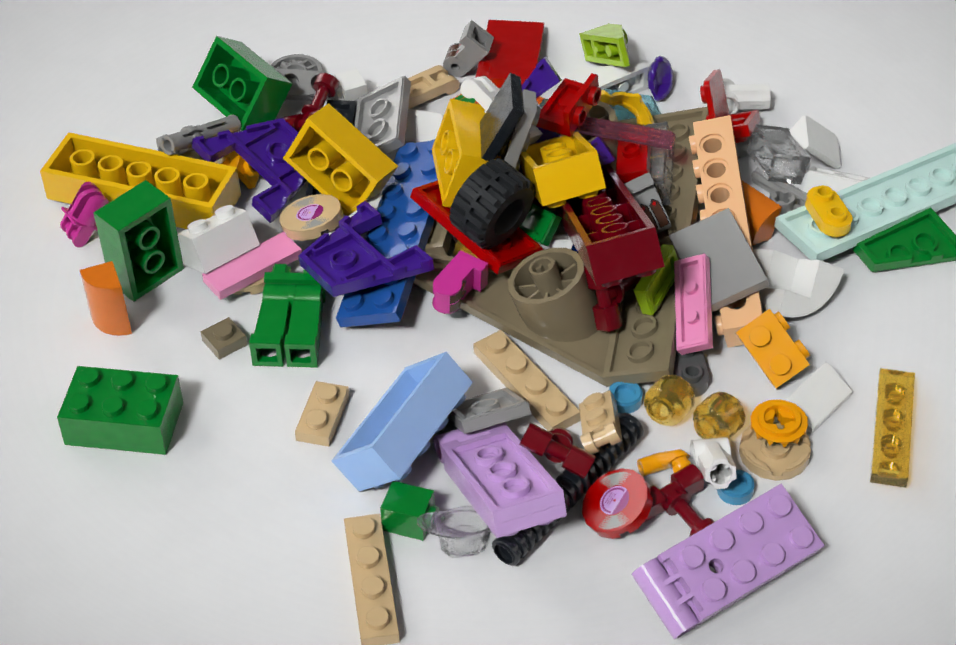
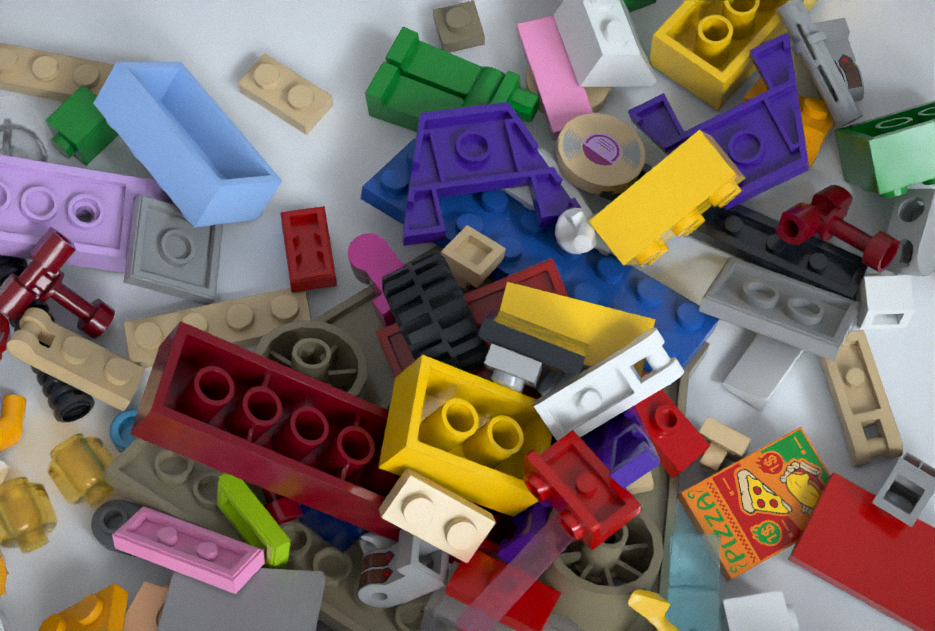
camera: 115 degrees right, 20 degrees up
none -> red plate [280,206,337,293]
none -> plate [379,467,496,563]
none -> tan tile [440,225,506,291]
none -> white plate [555,208,597,254]

